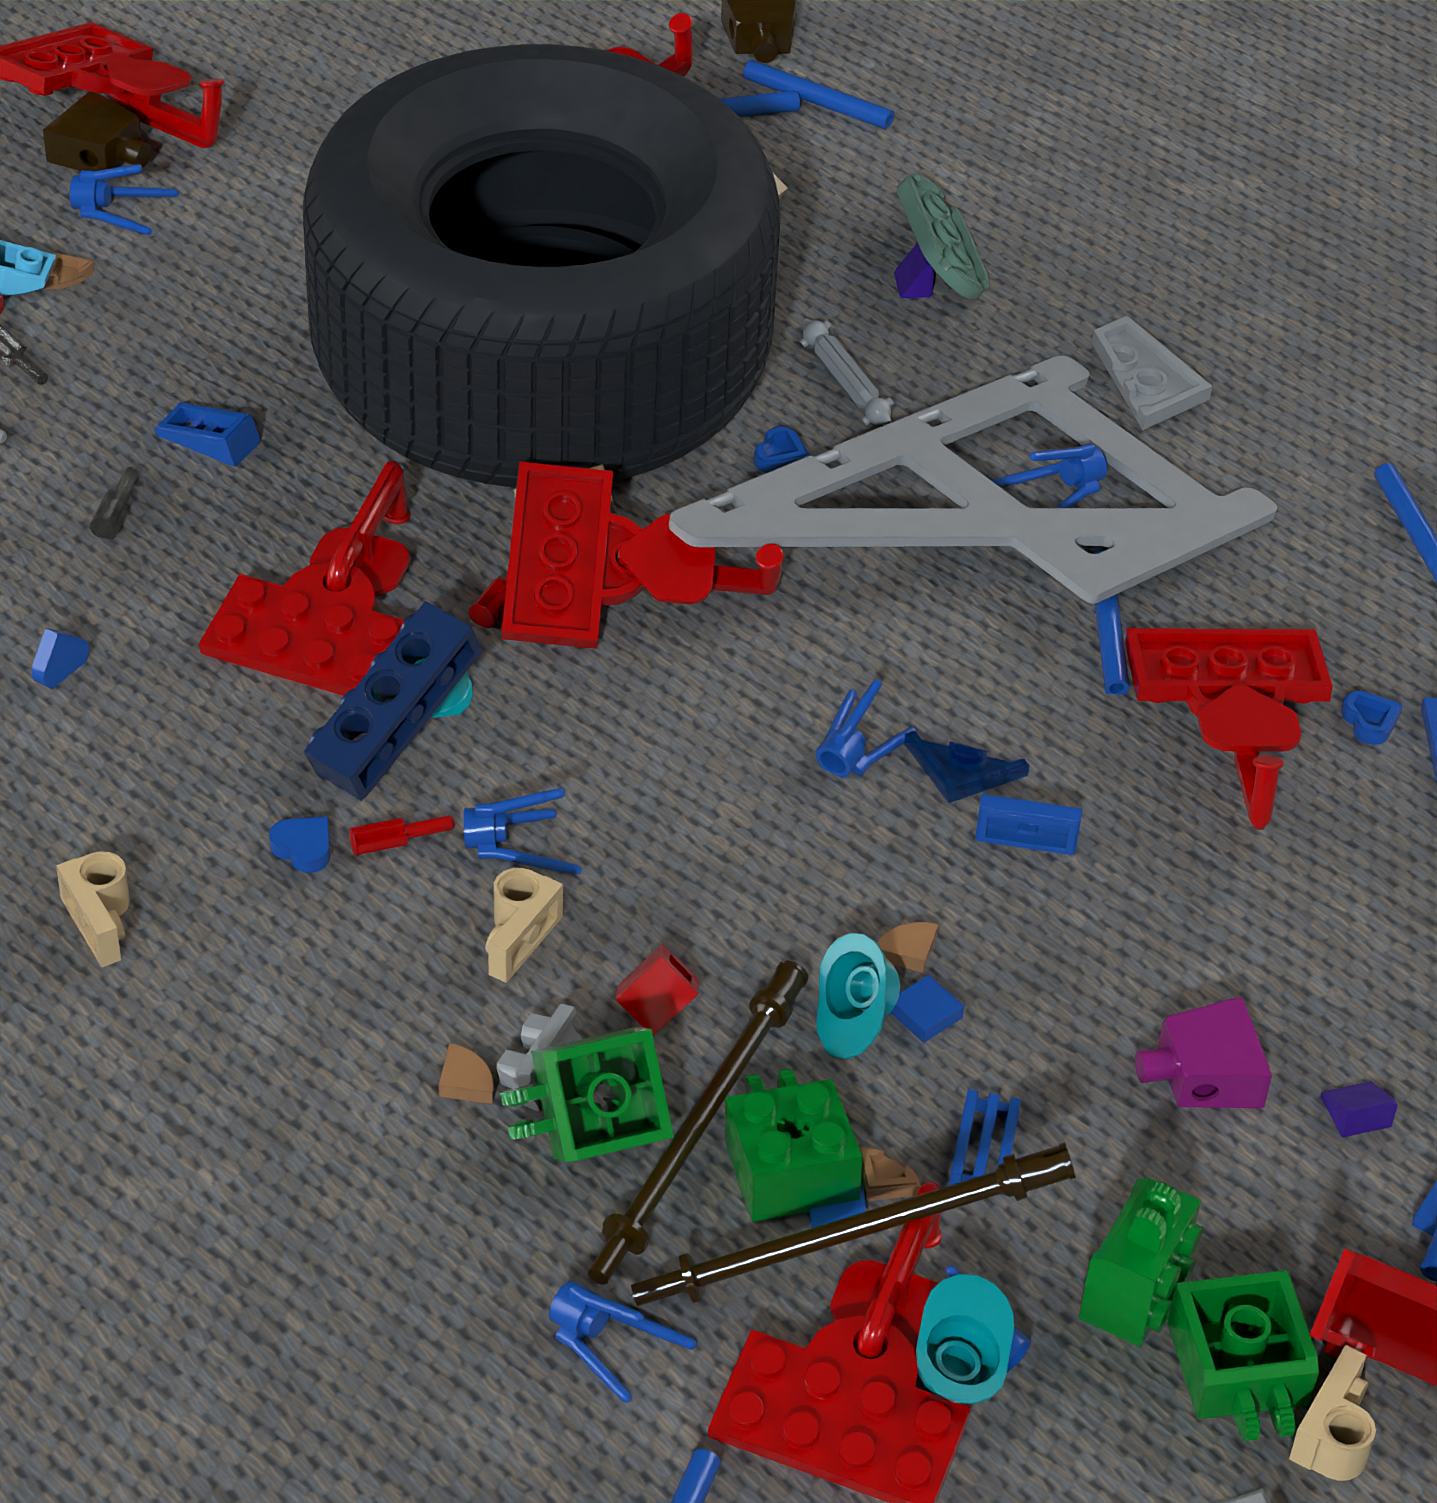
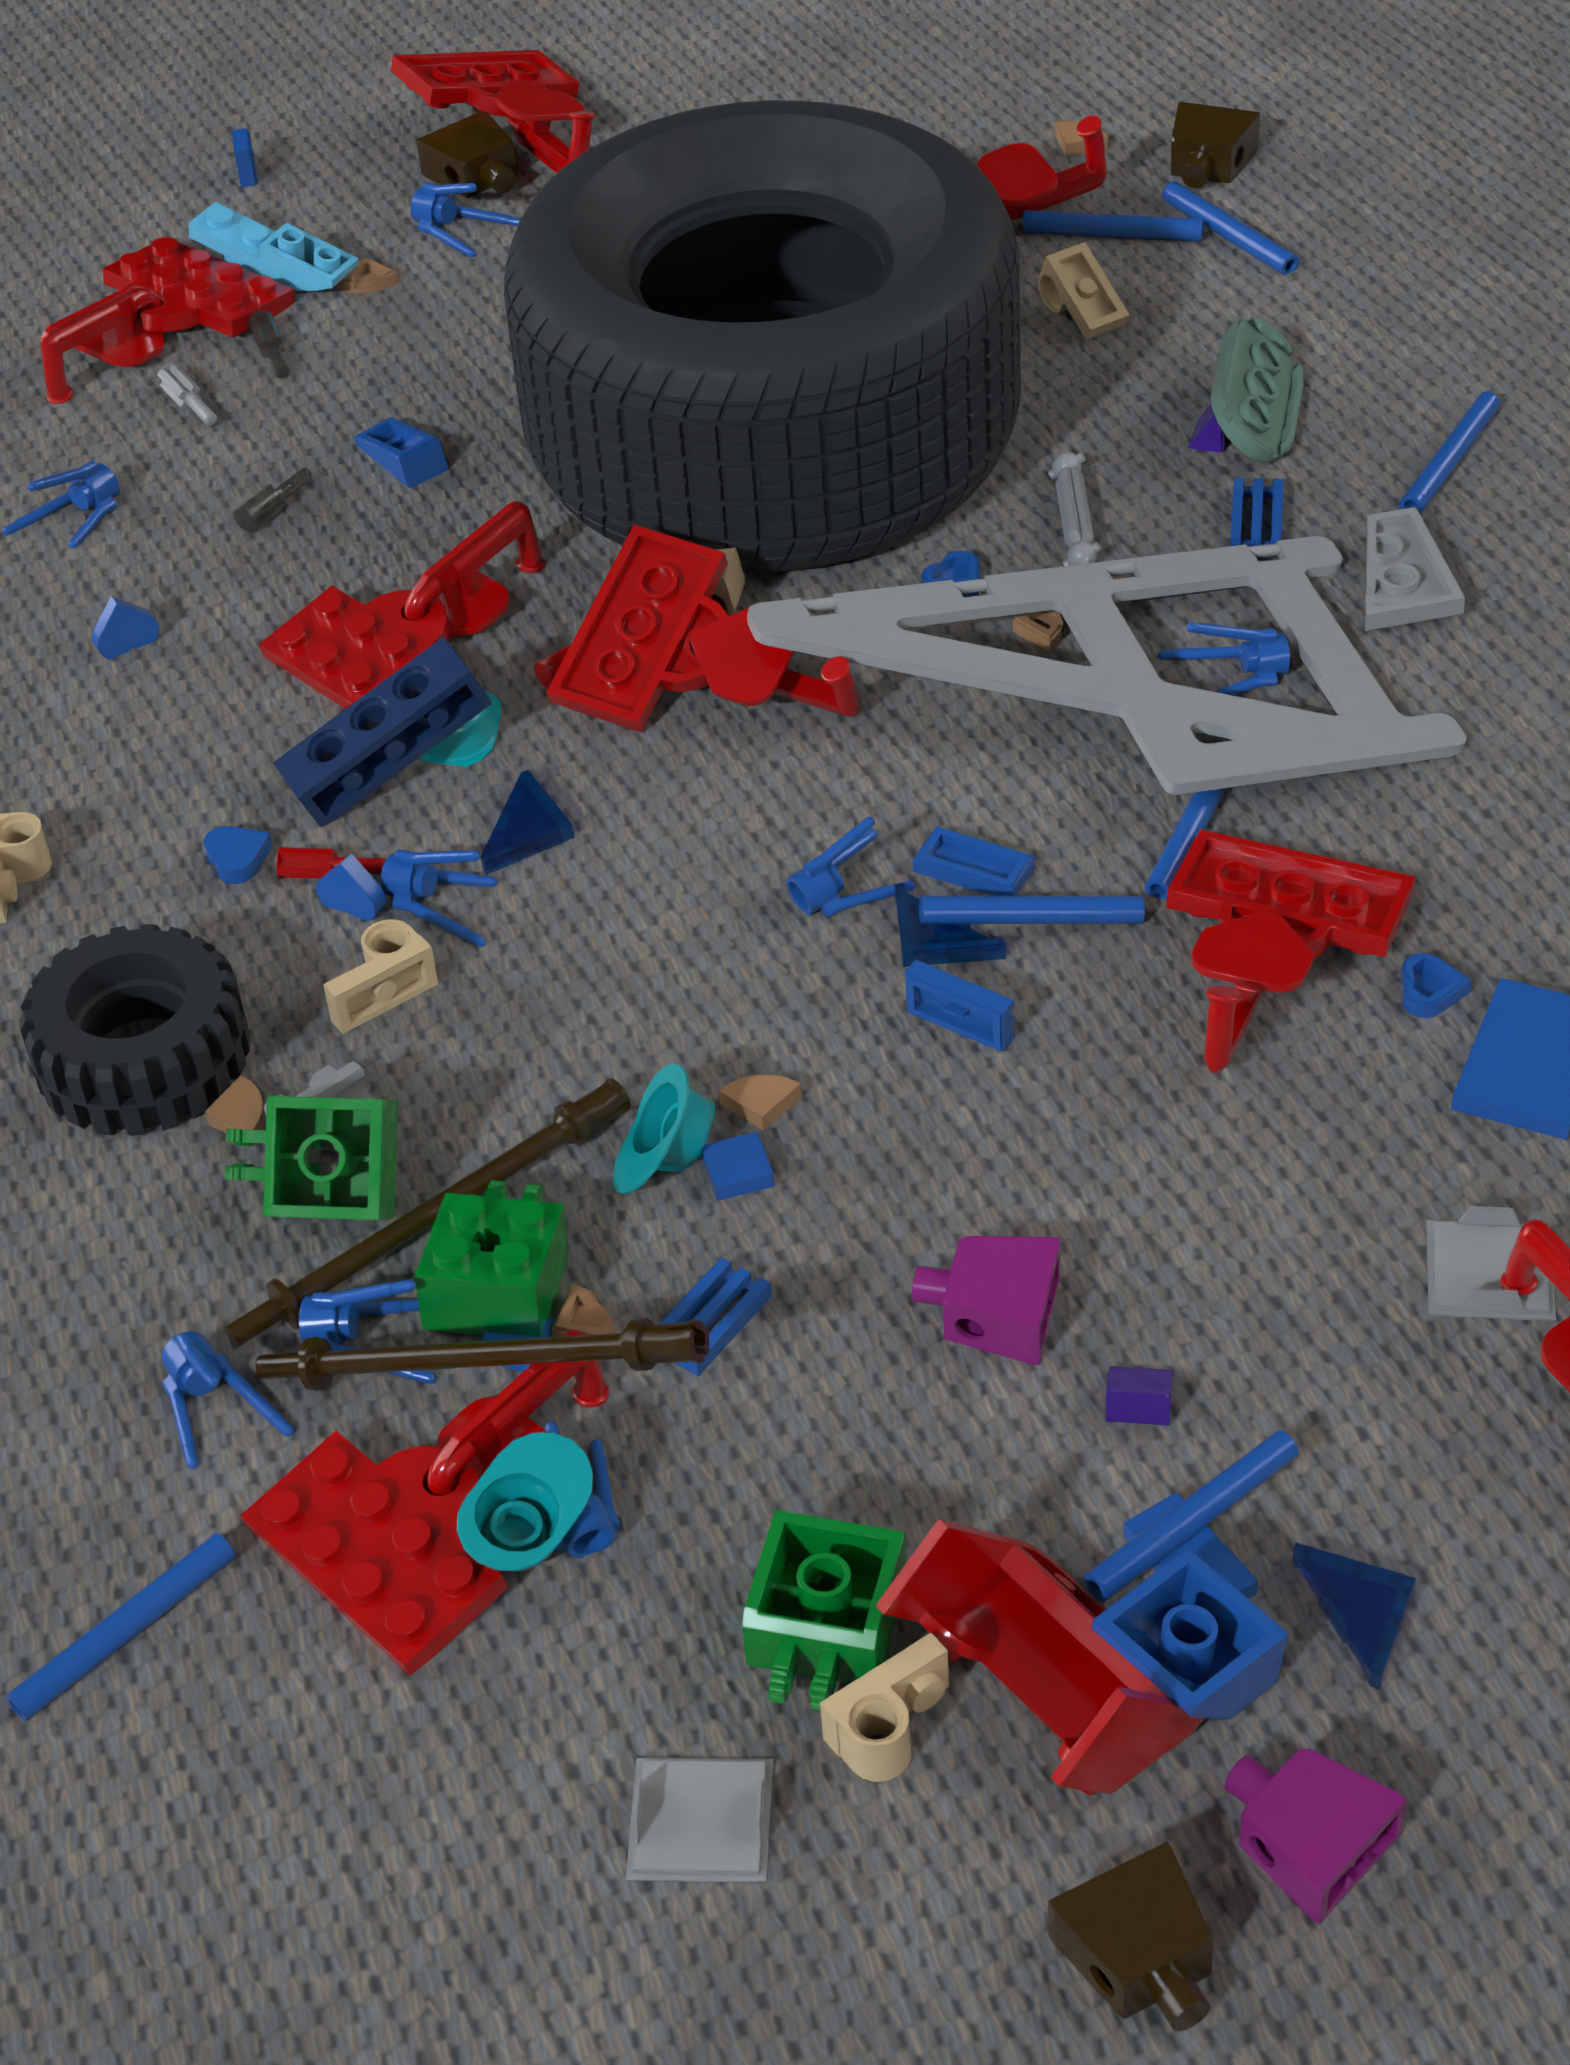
camera: 30 degrees right, 0 degrees up
red panel [615,944,699,1035] -> none
green hinge [1078,1177,1204,1347] -> none
none -> black tyre [19,924,250,1136]
none -> blue plant [299,1280,437,1384]
none -> blue tile [316,854,386,921]
none -> clear blue tile [480,770,575,875]
none -> blue tile [912,826,1035,896]
none -> blue piece [919,896,1145,924]
none -> medium nougat tile [1012,610,1064,653]
none -> medium nougat tile [1054,121,1108,157]
none -> blue tile [1230,478,1284,547]
none -> blue piece [1400,391,1501,514]

